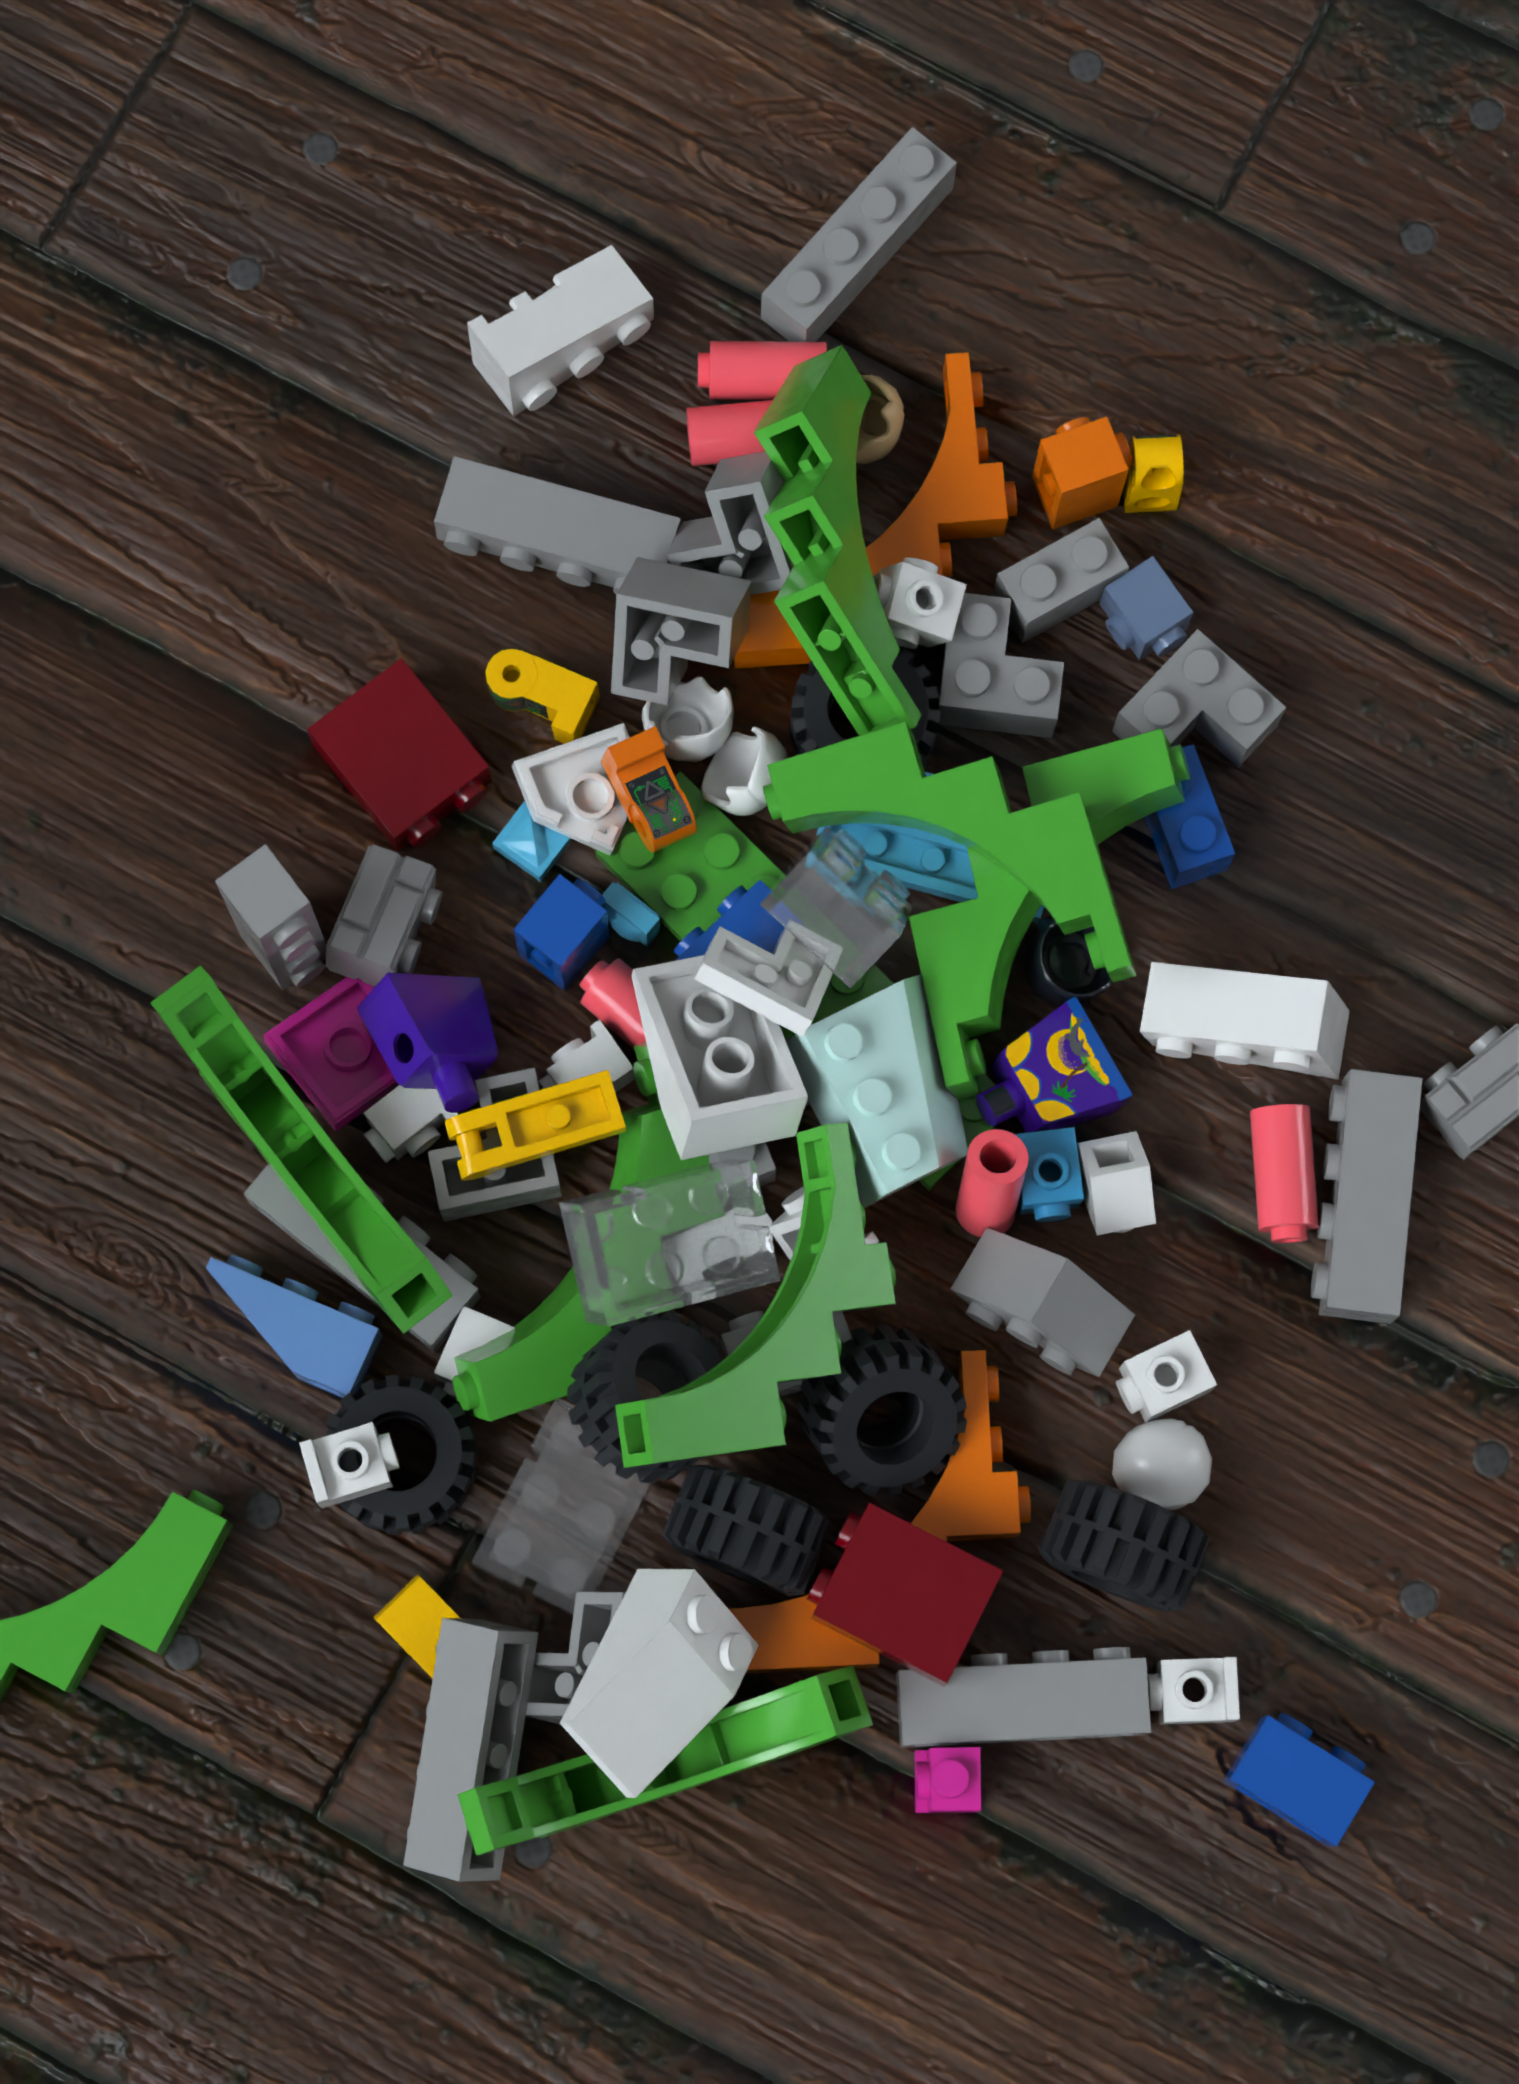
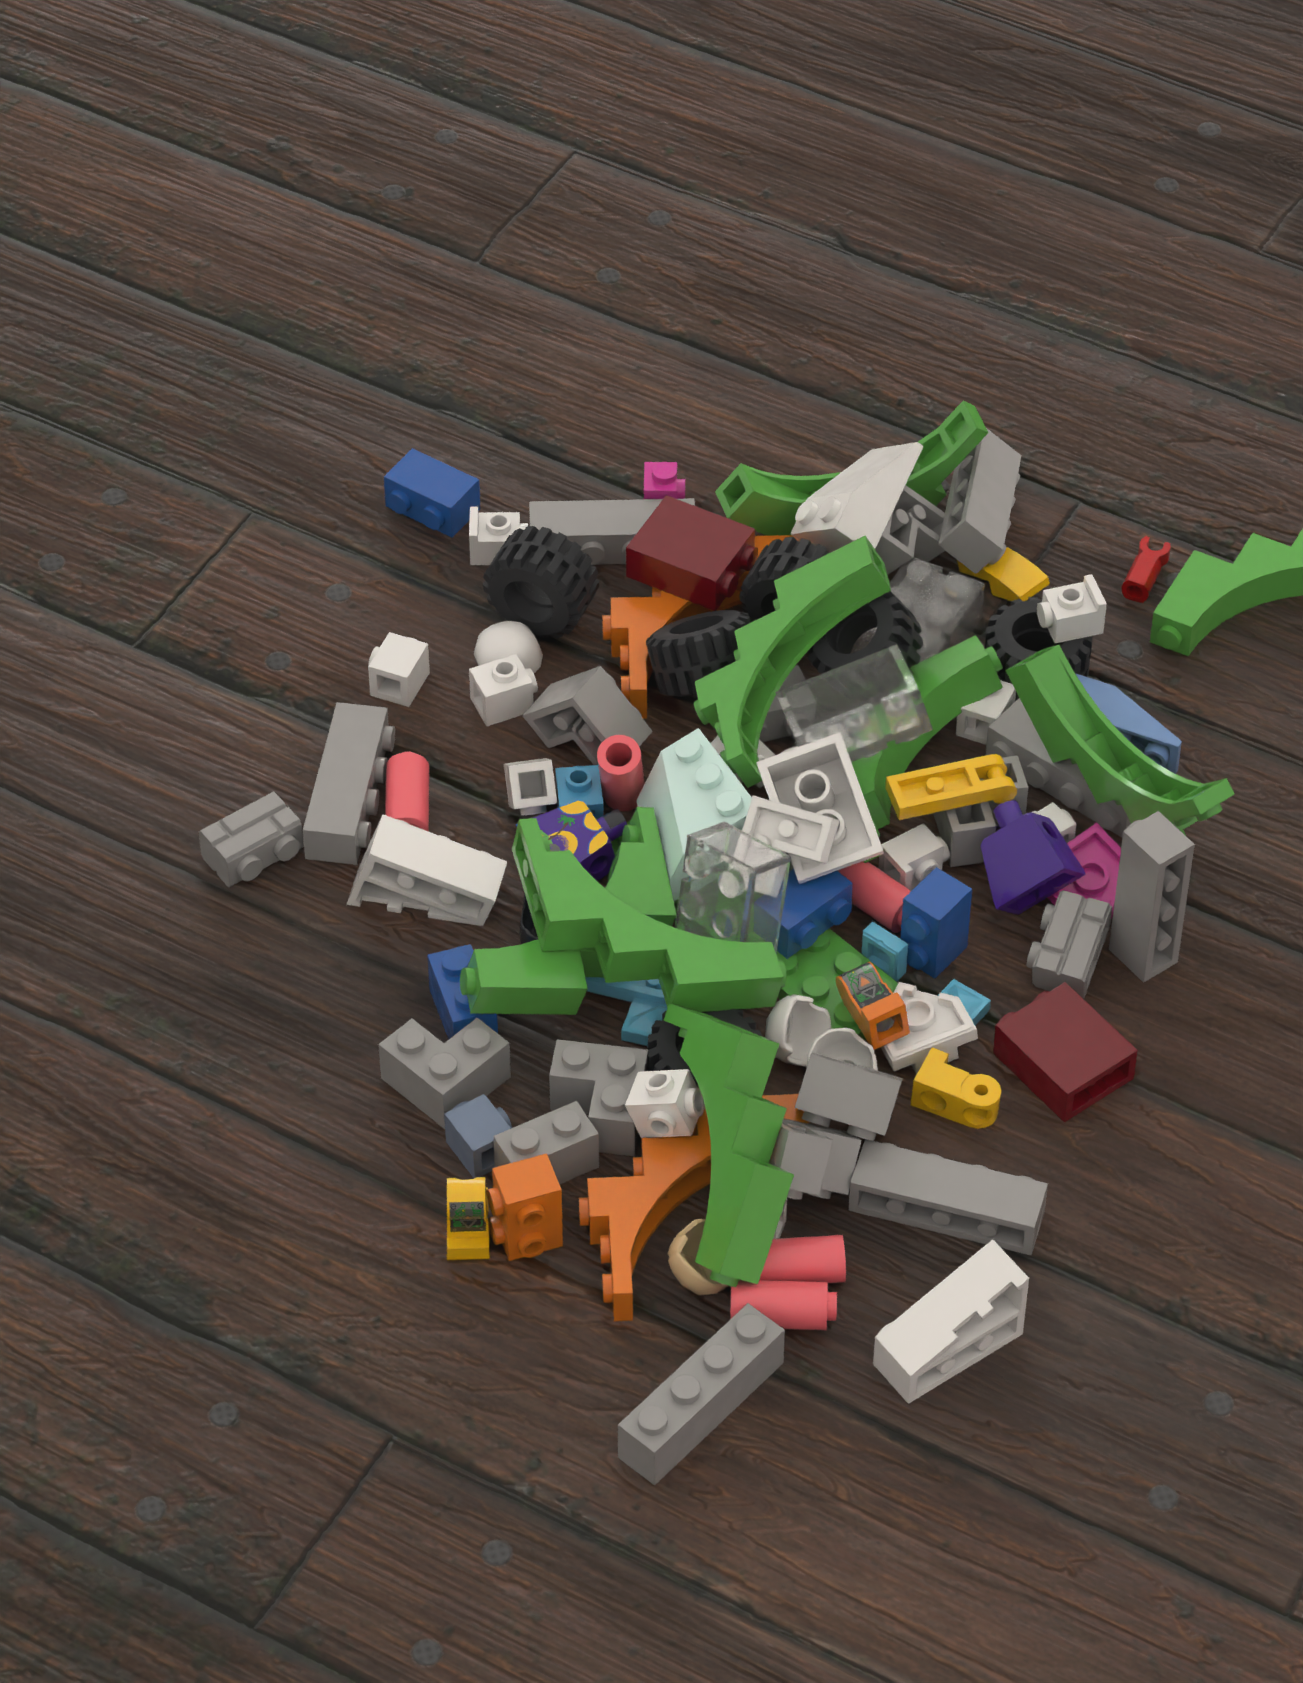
camera: 175 degrees left, 30 degrees down
none -> white brick [368,632,430,707]
none -> red bar [1121,536,1171,603]

